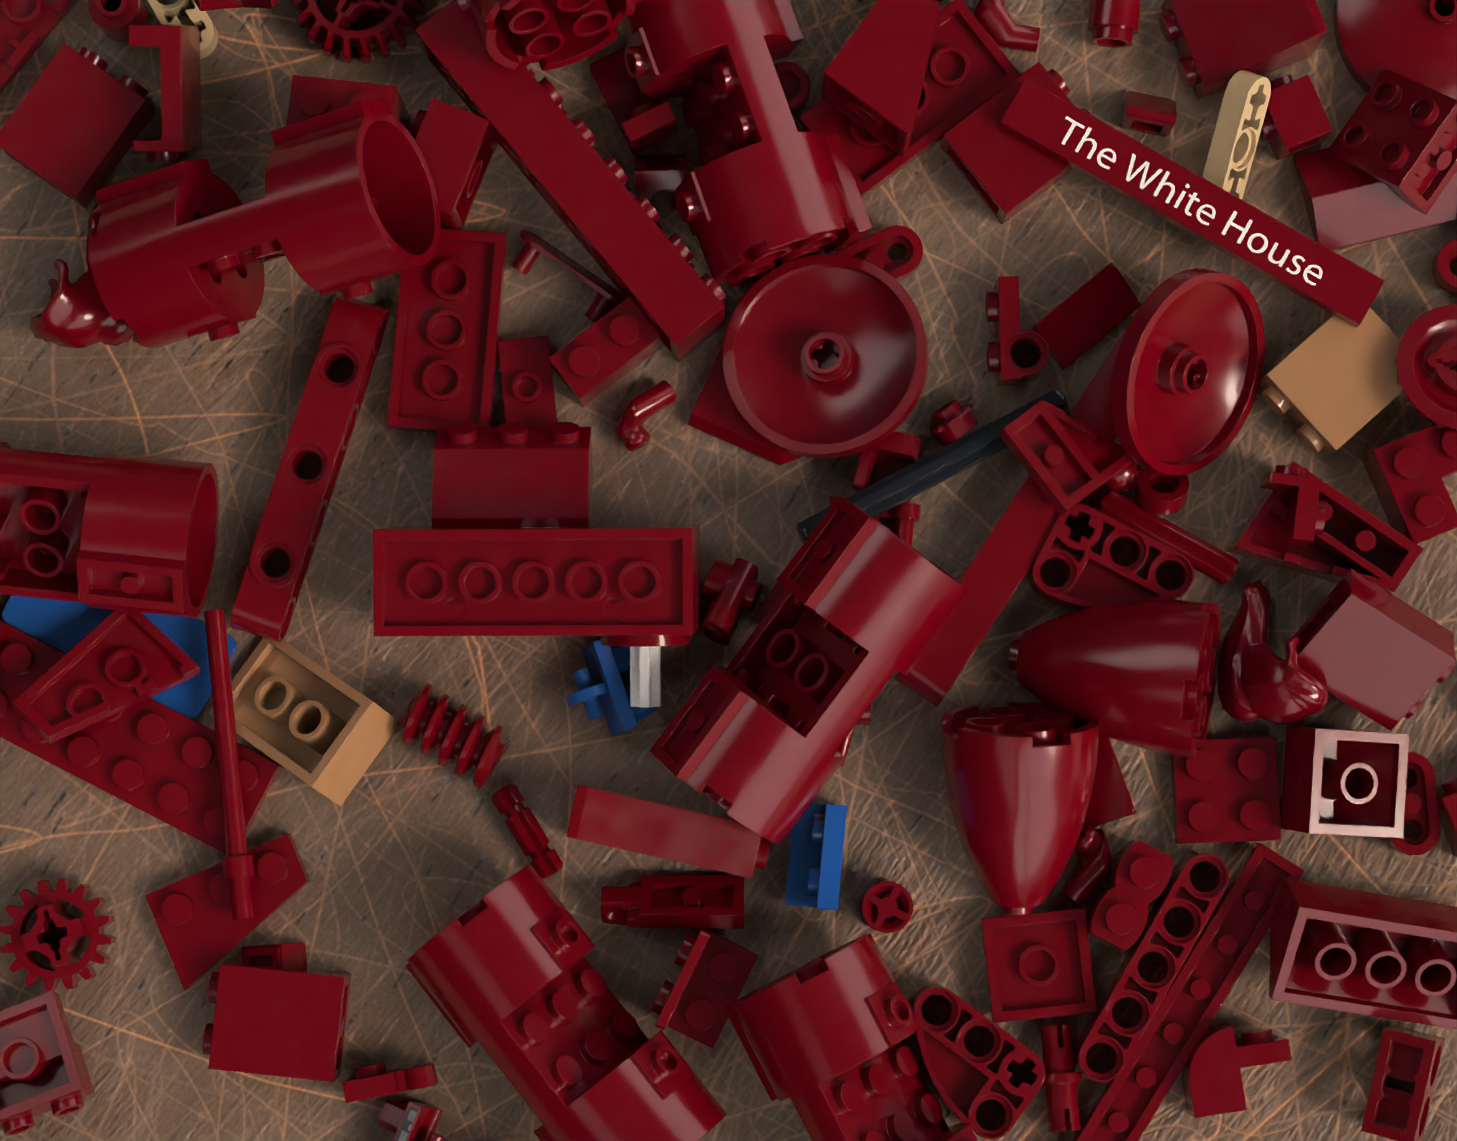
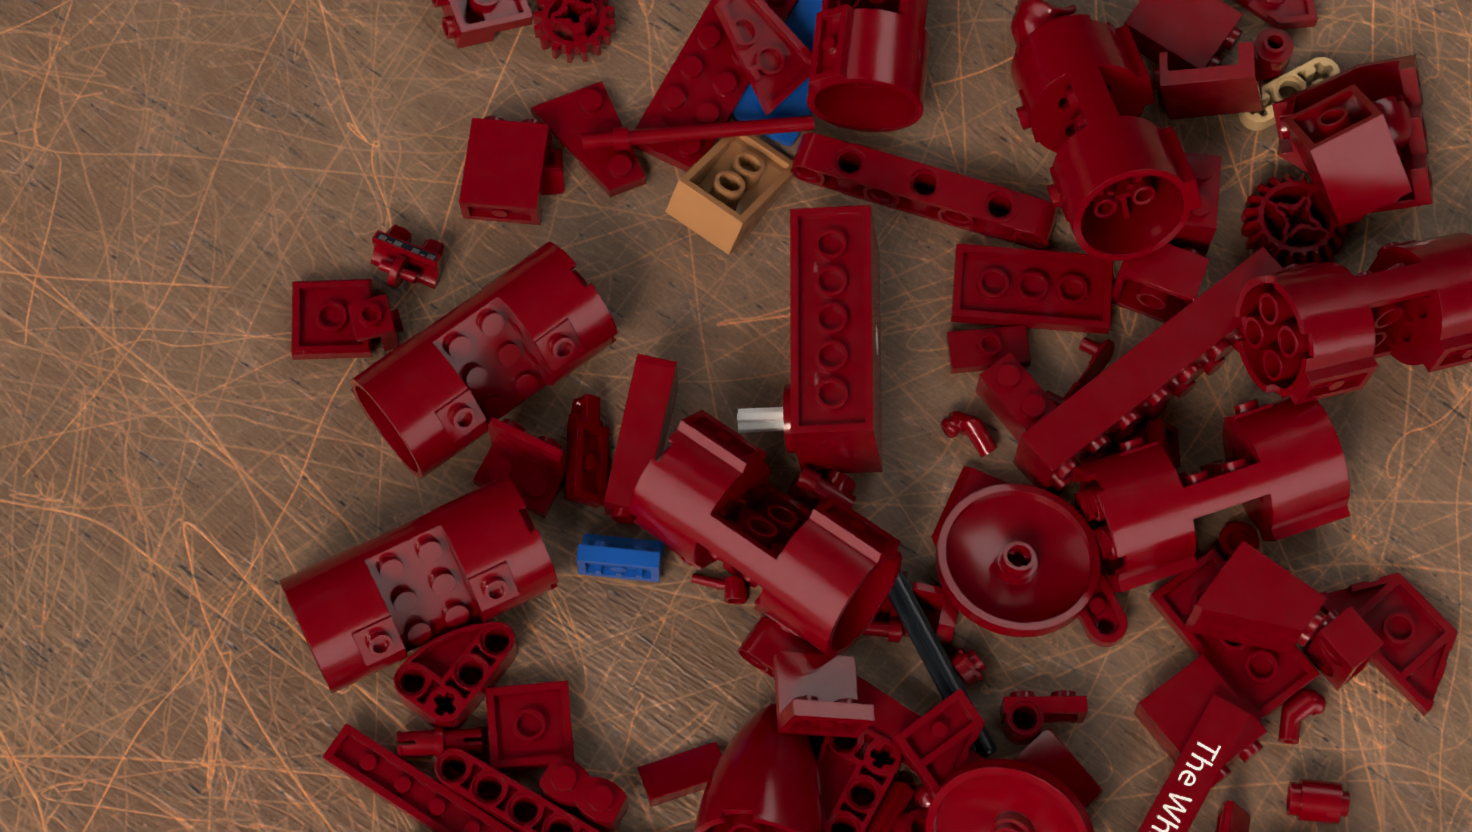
camera: 85 degrees right, 15 degrees down
dark red plate [342,1062,438,1103] -> none
dark red piece [394,683,510,788] -> none
dark red slope [431,422,593,528] -> none
dark red axle [491,784,563,879] -> none
blue hips [566,640,657,737] -> none
dark red bracket [590,47,678,155] -> none
dark red wheel [860,881,913,933] -> none
dark red cylinder [942,702,1099,915] -> none
dark red arm [1063,824,1111,905] -> none
none -> dark red bracket [773,651,875,738]

